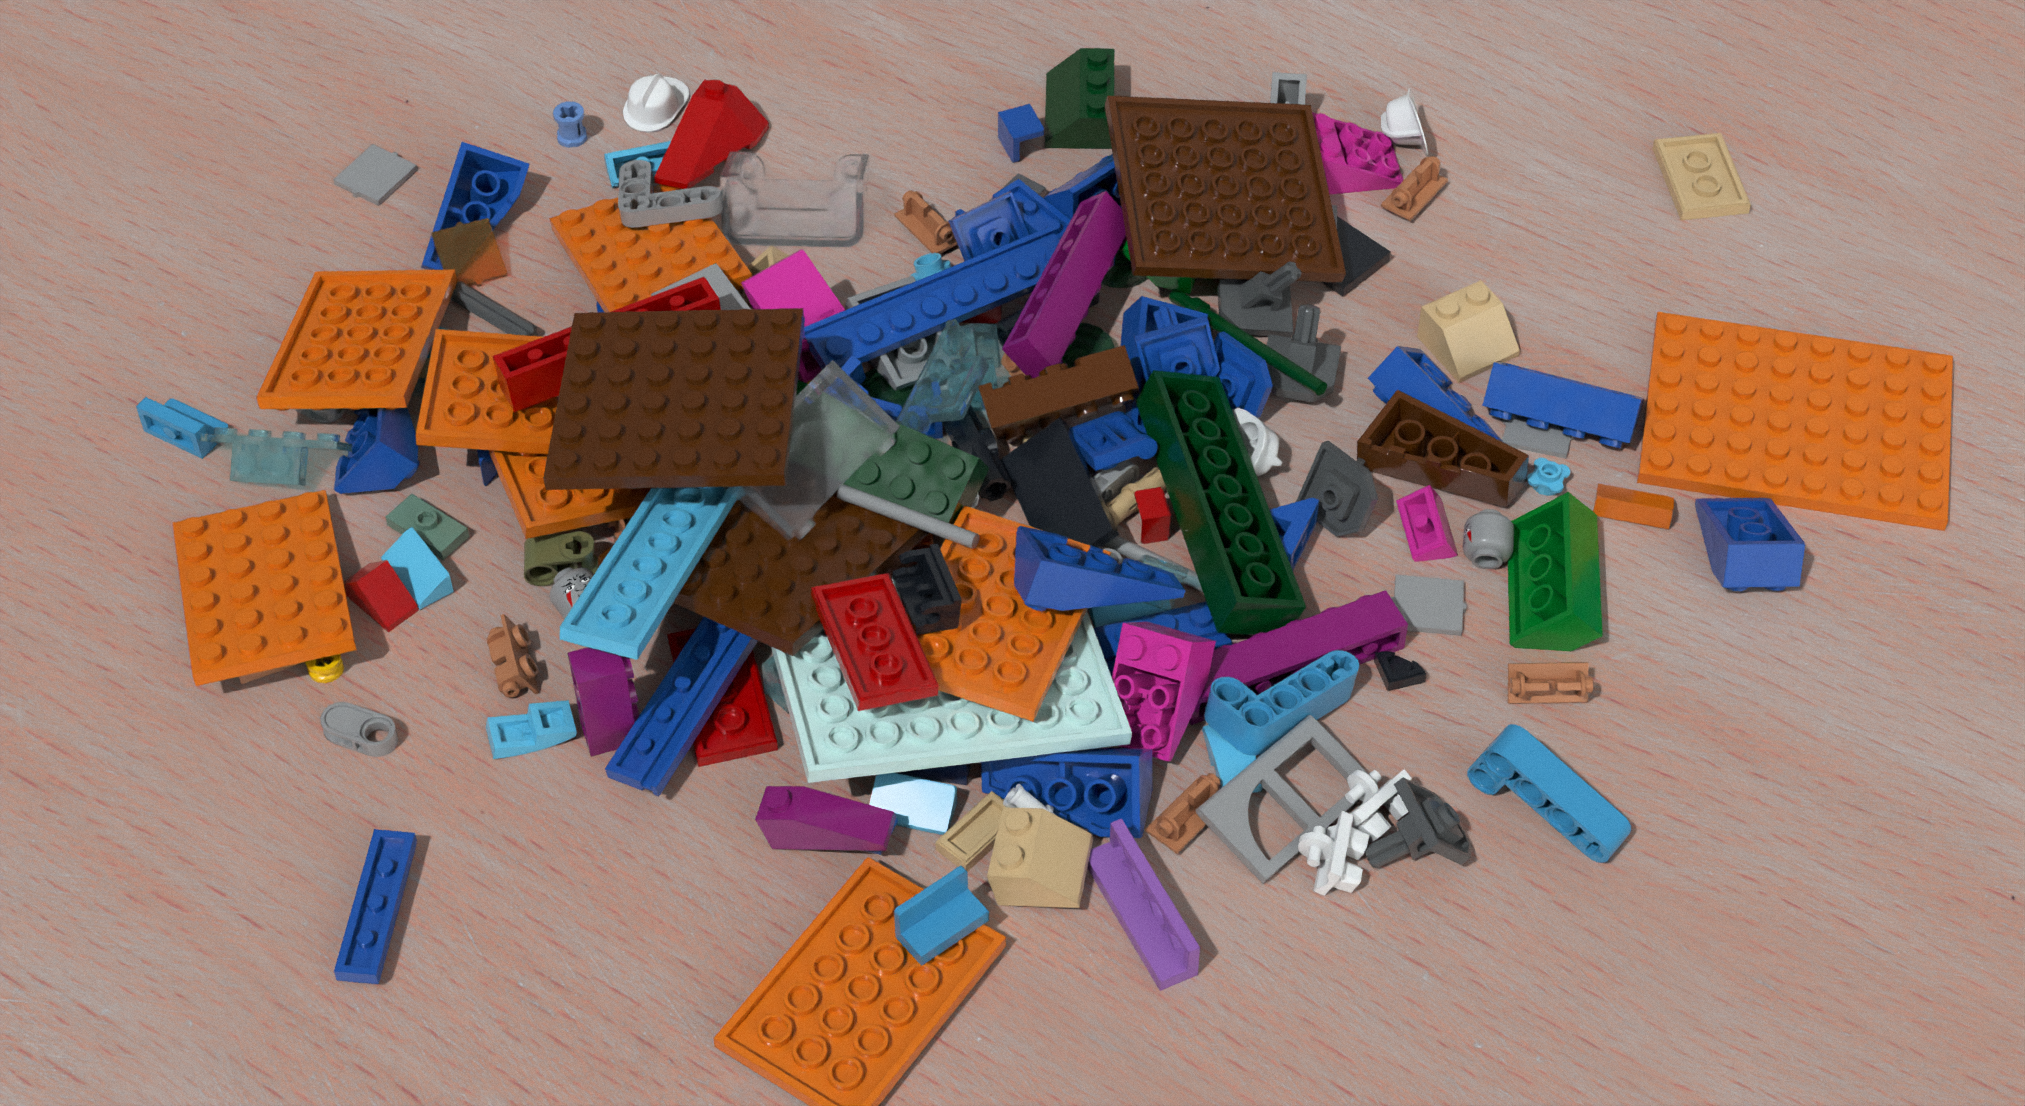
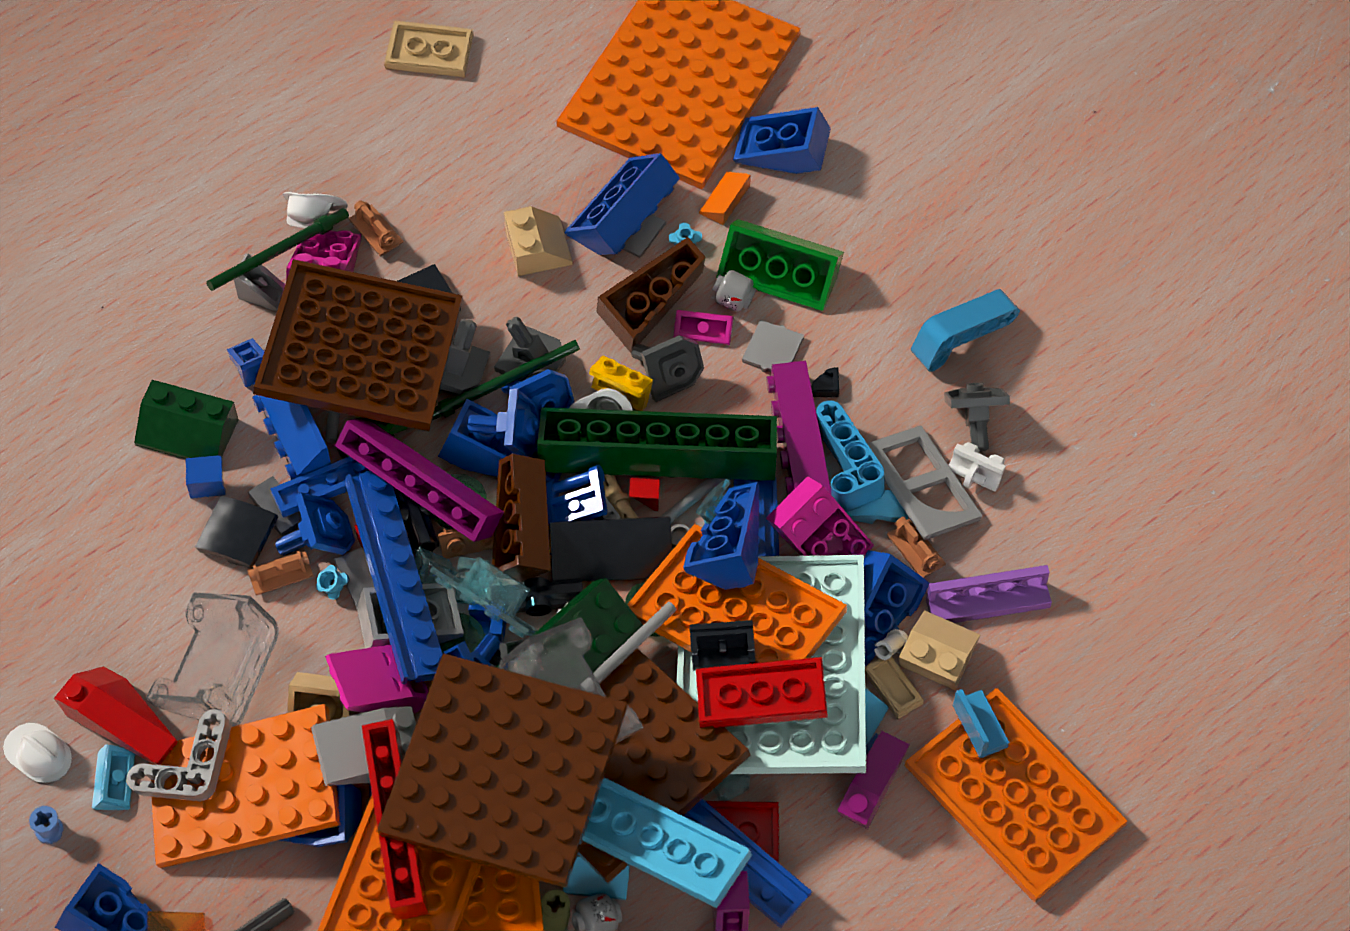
camera: 75 degrees left, 10 degrees up
blue slope [1270,498,1319,570] -> none
white hips [1345,769,1412,843] -> none
blue wedge [1368,346,1503,442] -> none
nougat hinge [1508,662,1593,704] -> none
none -> black slope [195,496,278,568]
none -> dark green bar [206,208,349,291]
none -> yellow bracket [589,356,653,411]

